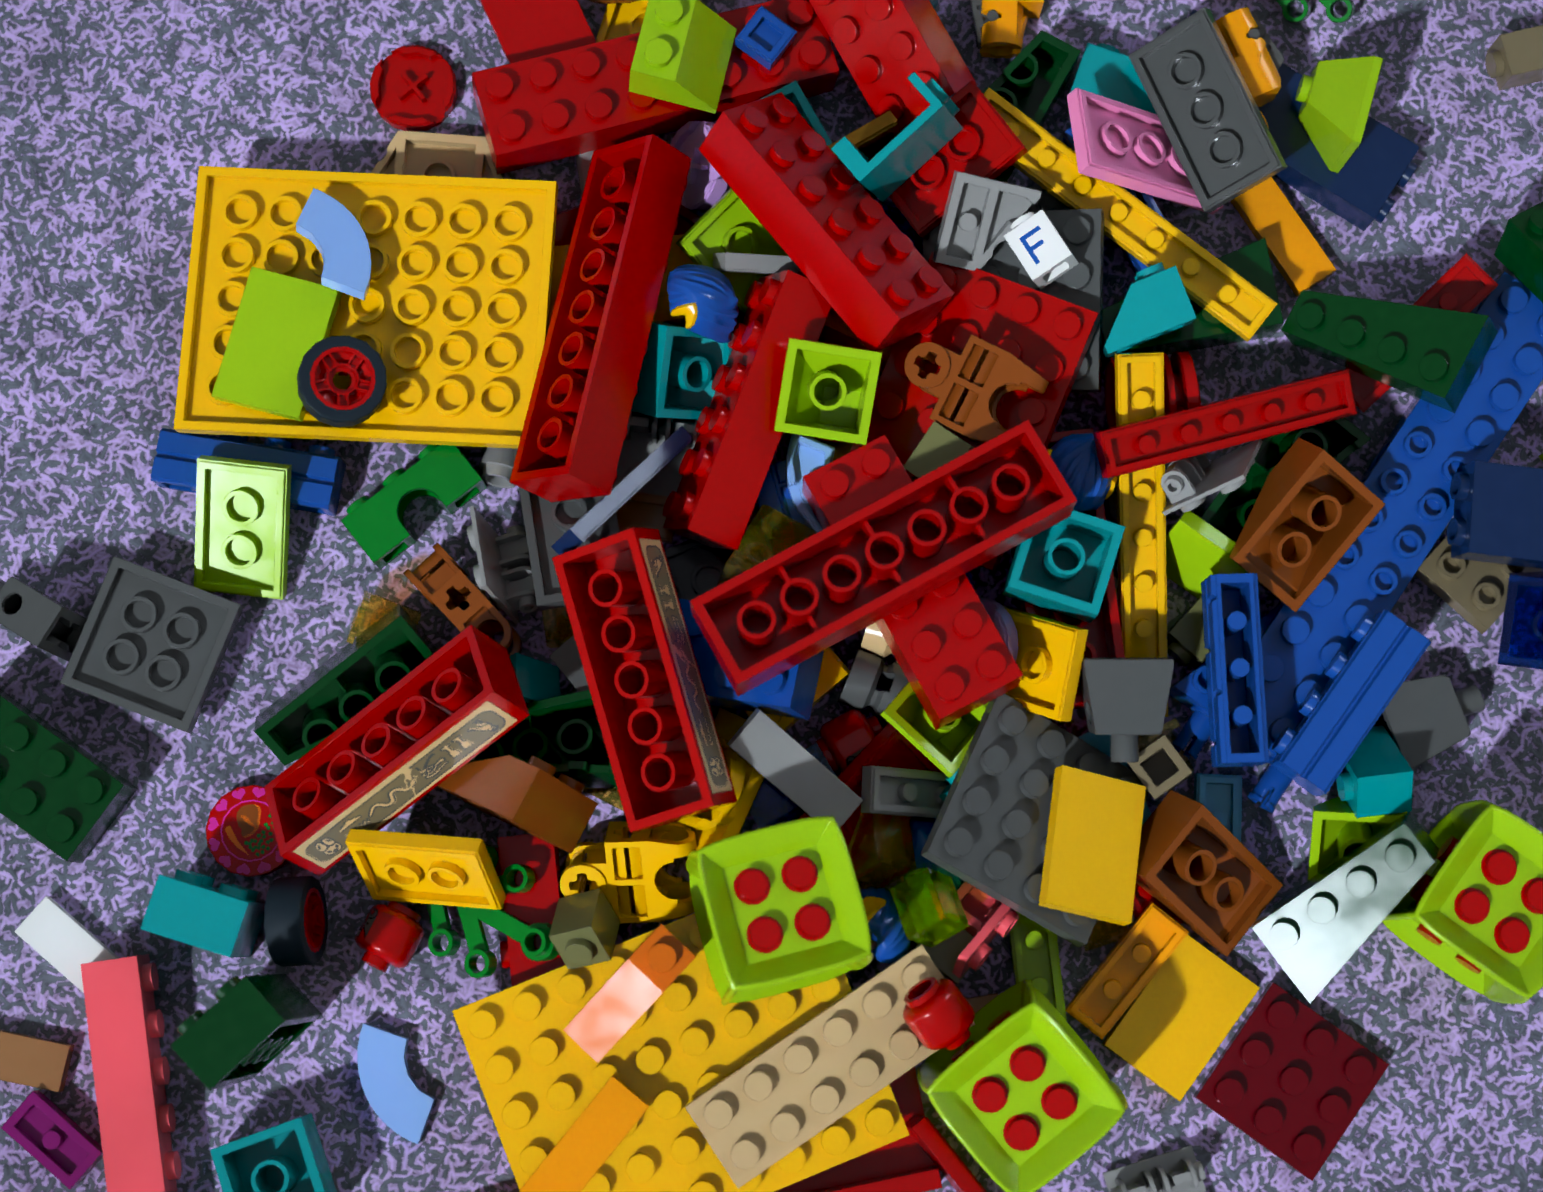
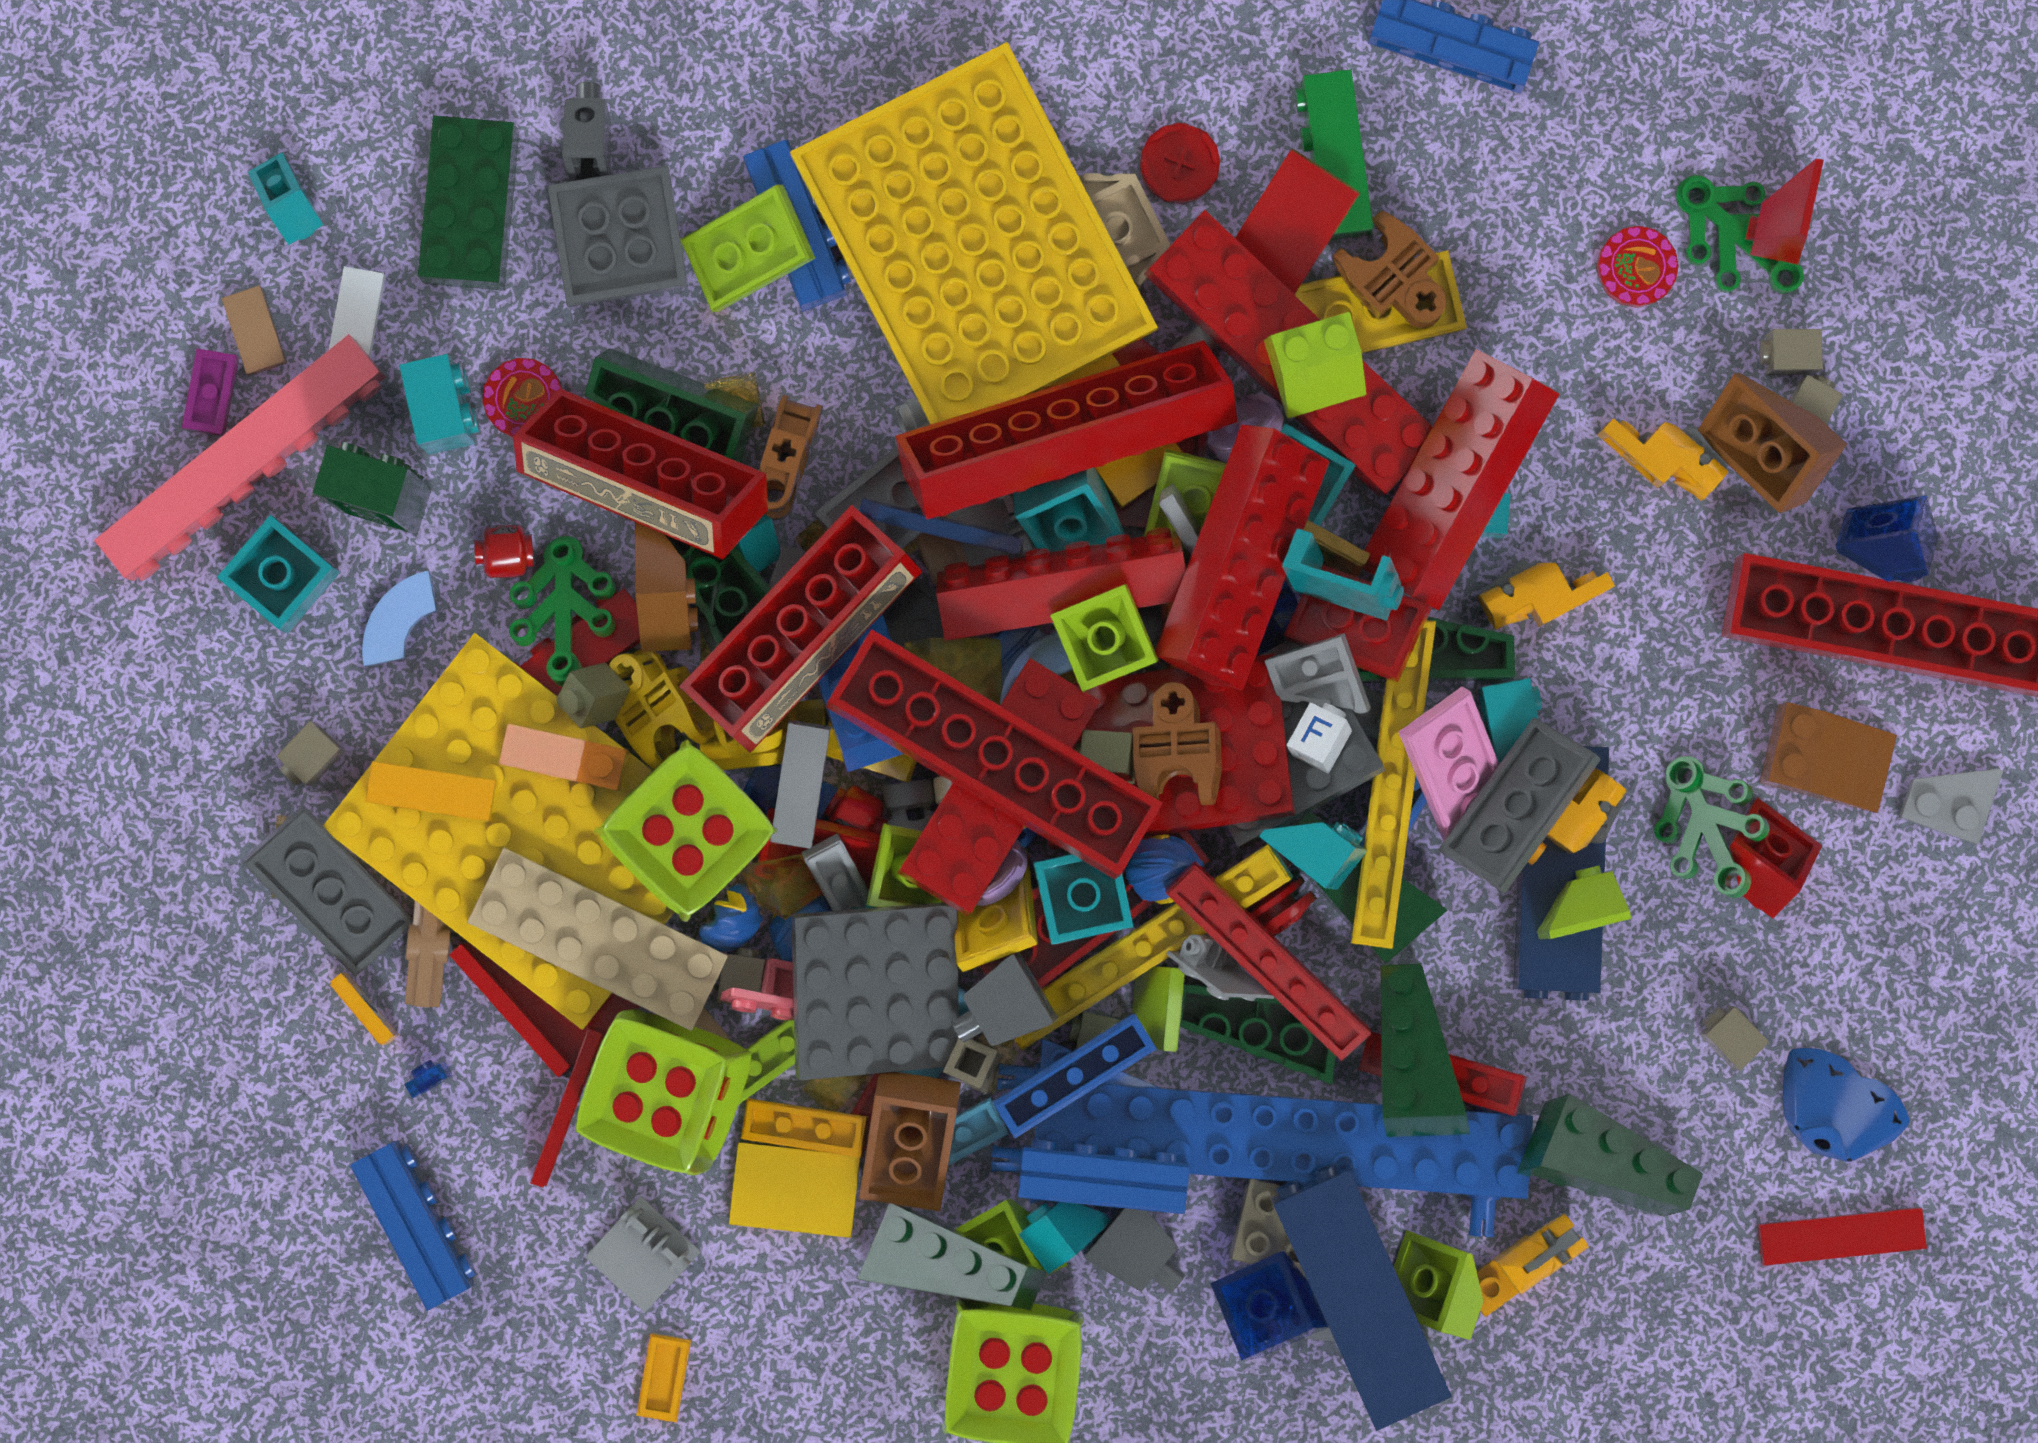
camera: 55 degrees right, 5 degrees up
lime tile [211,267,342,422] -> none
black wheel [264,876,328,967] -> none
light blue tile [296,188,371,301] -> none
wheel [297,336,387,427] -> none
green arch [341,445,487,570] -> none
yellow tile [345,829,506,910] -> none
light grey hinge [467,505,538,624] -> none
blue hair [667,264,739,343] -> none
blue tile [734,5,797,71] -> none
clear neon green brick [890,868,969,948] -> none
red head [903,976,975,1050] -> none
yellow tile [1038,765,1146,926] -> none
dark red plate [1193,982,1389,1181] -> none
dark orange slope [1229,438,1385,612] -> none
light orange tile [1231,177,1336,296] -> none

